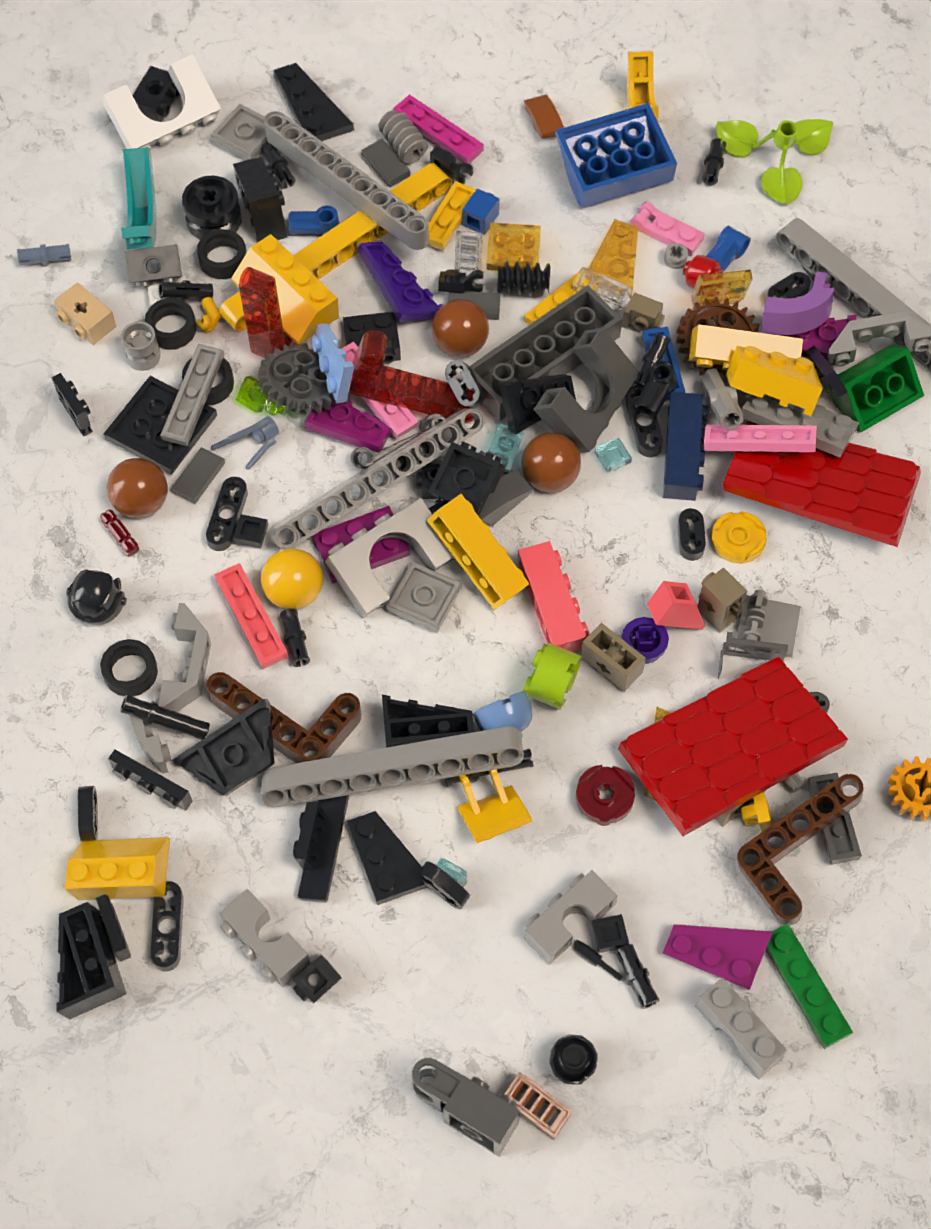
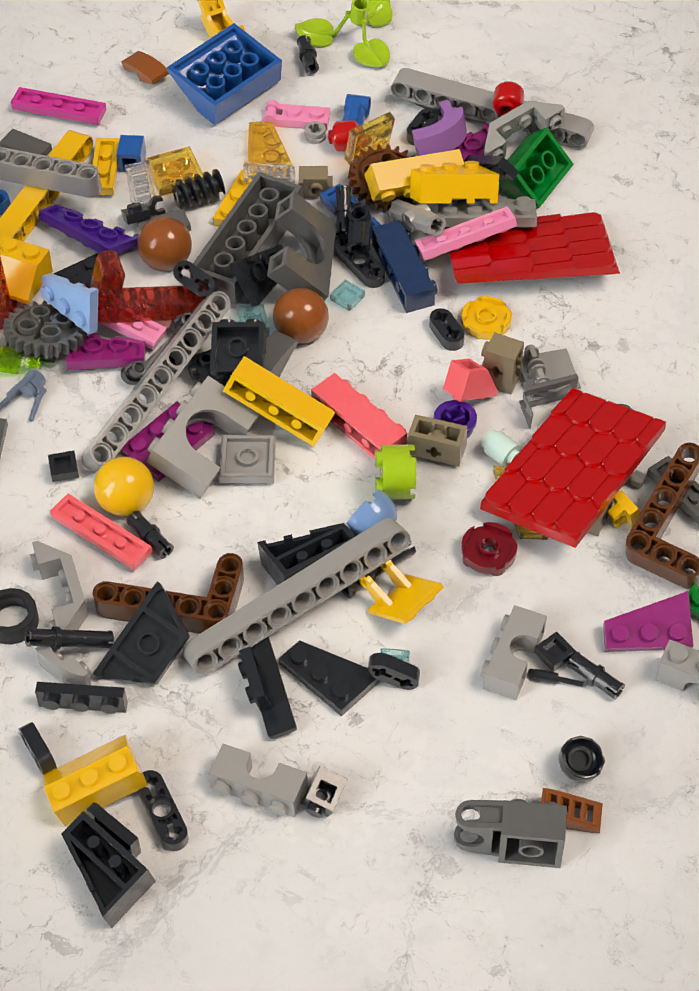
camera: 25 degrees left, 10 degrees down
black beam [206,476,248,551] -> none
light grey piece [378,110,429,164] -> none
black plate [430,147,473,184] -> none
none -> light aqua brick [481,430,521,468]
none -> red head [492,81,525,116]

